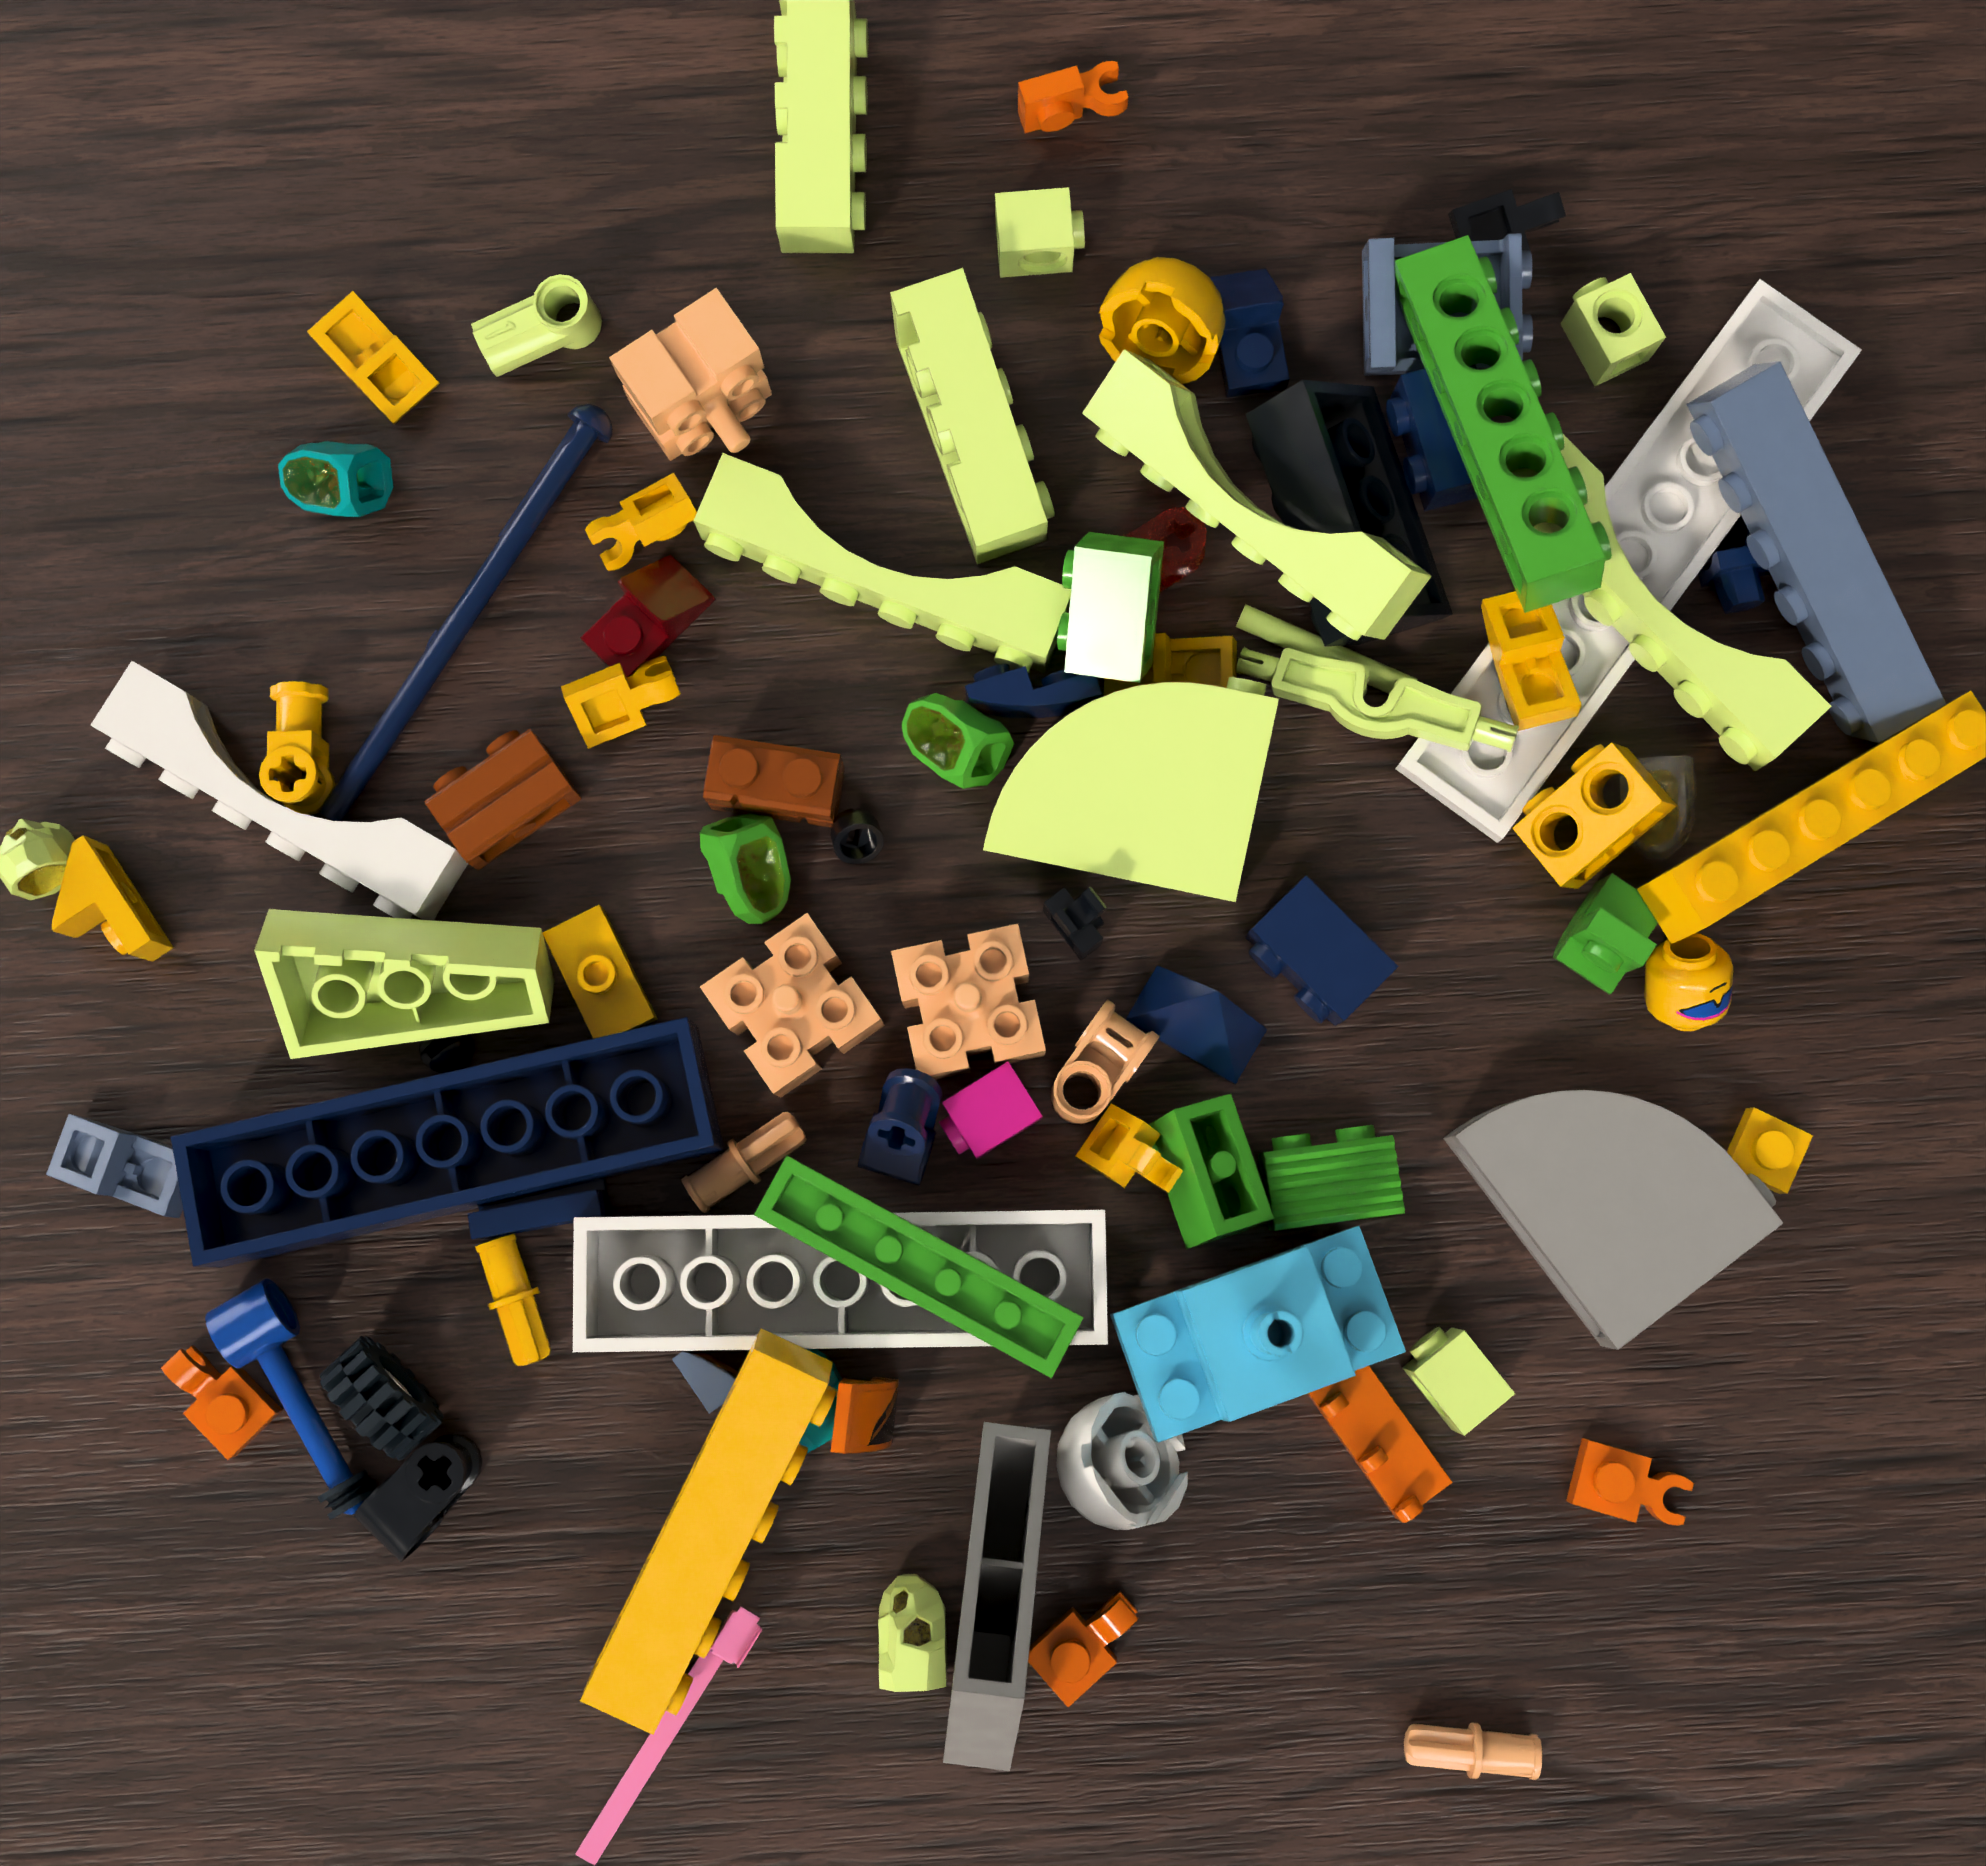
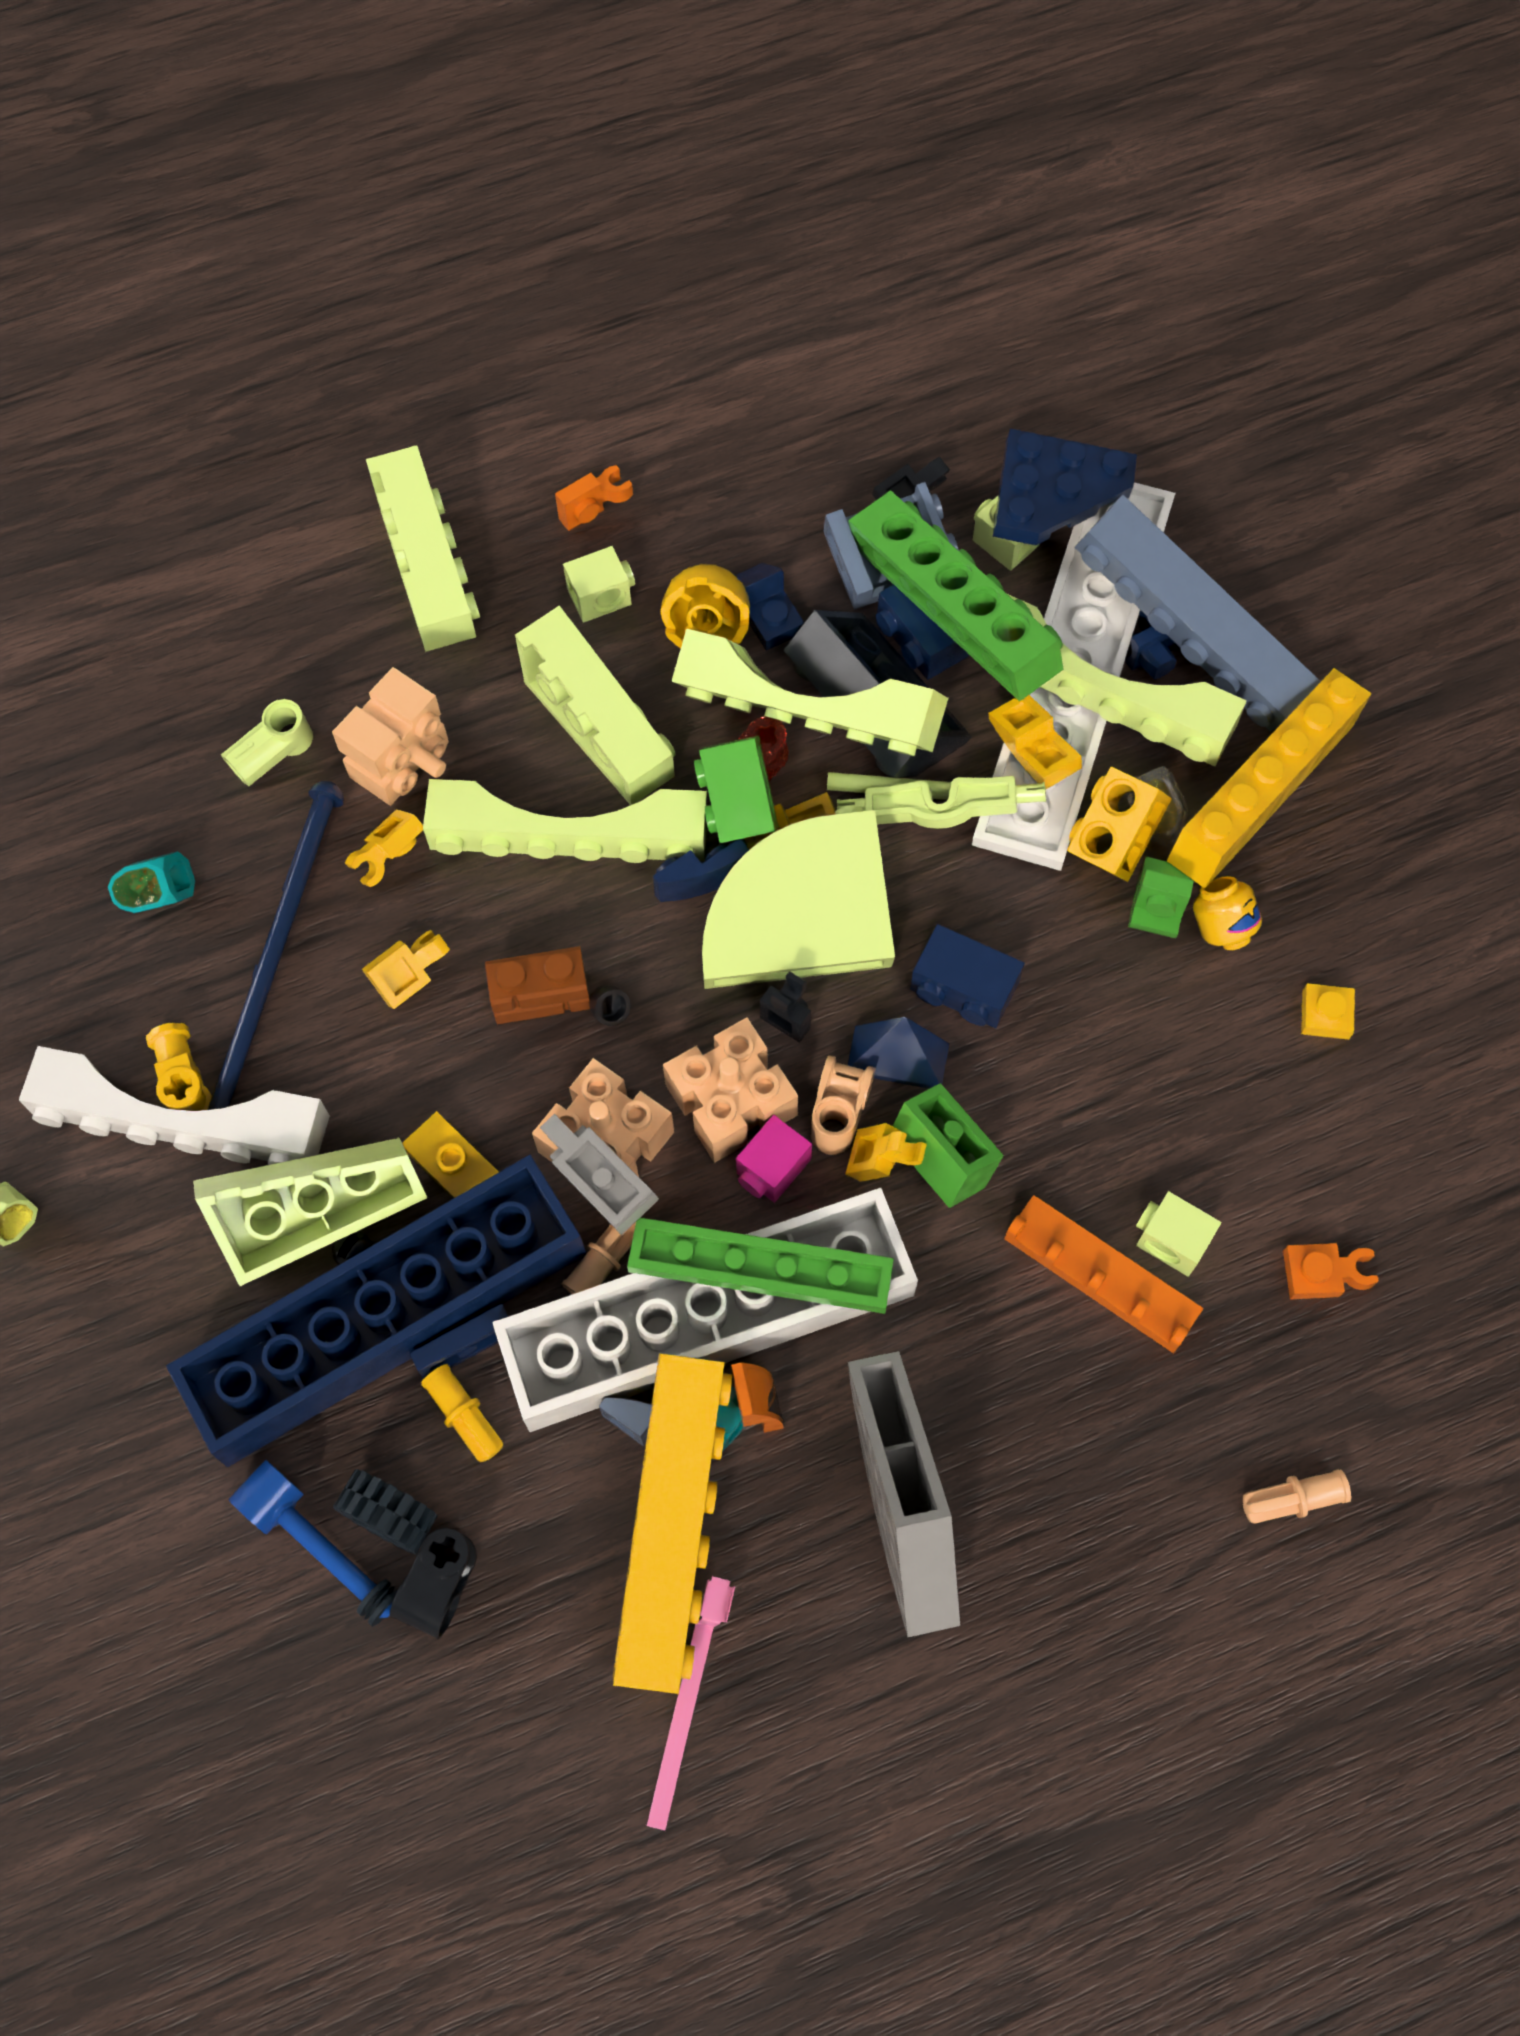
camera: 20 degrees left, 15 degrees down
sand blue slope [46,1114,183,1218] -> none
yellow slope [52,835,174,962] -> none
orange plate [161,1346,283,1460] -> none
yellow slope [307,291,439,425] -> none
dark orange brick [424,729,582,871] -> none
dark red slope [580,554,716,678] -> none
bright green rock [700,813,791,924] -> none
dark blue piece [858,1068,942,1186] -> none
yellowish green rock [878,1574,947,1692] -> none
bright green rock [902,693,1014,789] -> none
orange plate [1028,1591,1138,1707] -> none
white cylinder [1056,1392,1188,1530] -> none
medium azure brick [1110,1226,1406,1443] -> none
bright green brick [1258,1125,1405,1231] -> none
light grey brick [1443,1090,1783,1350] -> none
none -> light grey hinge [540,1114,659,1235]
none -> dark blue plate [992,429,1137,545]

